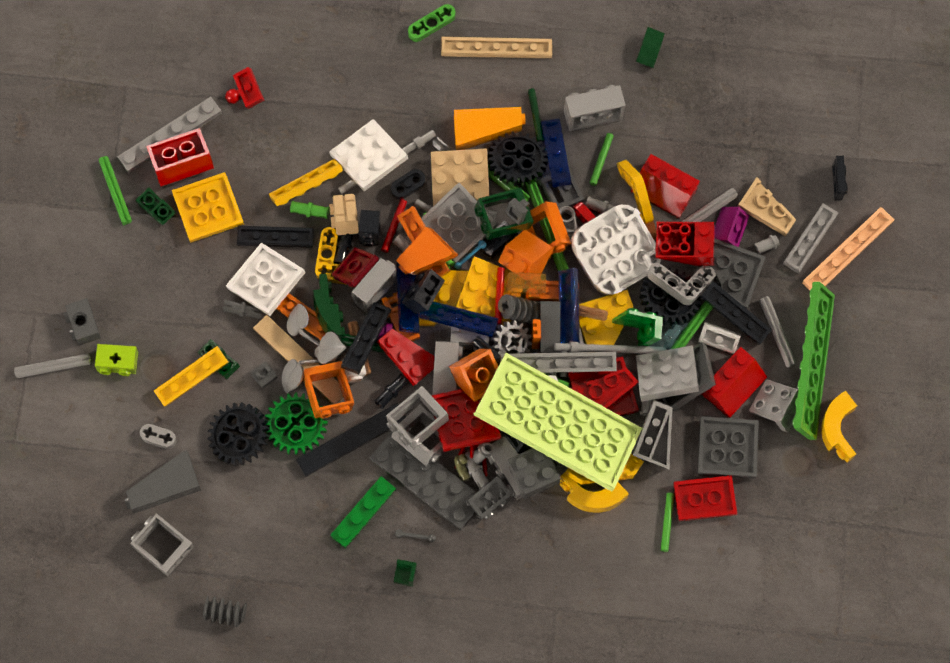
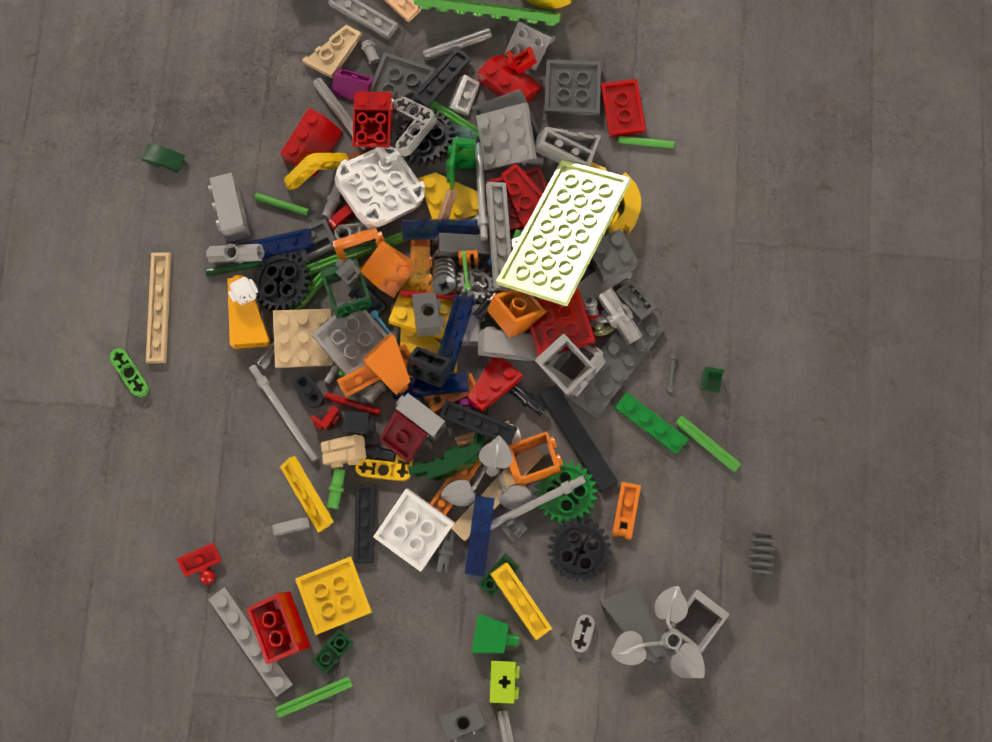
camera: 85 degrees left, 5 degrees up
white plate [329,119,408,191] -> none
none -> light grey piece [206,243,264,264]
none -> white head [228,277,258,305]
none -> light grey beam [272,517,310,536]
none -> red bracket [310,405,341,432]
none -> dark grey brick [412,292,444,337]
none -> bright green hinge [462,251,471,291]
none -> clear blue tile [465,495,495,576]
none -> green torso [472,614,519,653]
none -> light grey bar [478,475,586,534]
none -> red bracket [506,47,537,74]
none -> light grey piece [597,288,643,345]
none -> orange plate [611,482,641,540]
none -> light grey plant [611,586,705,678]
none -> bright green axle [676,416,741,472]

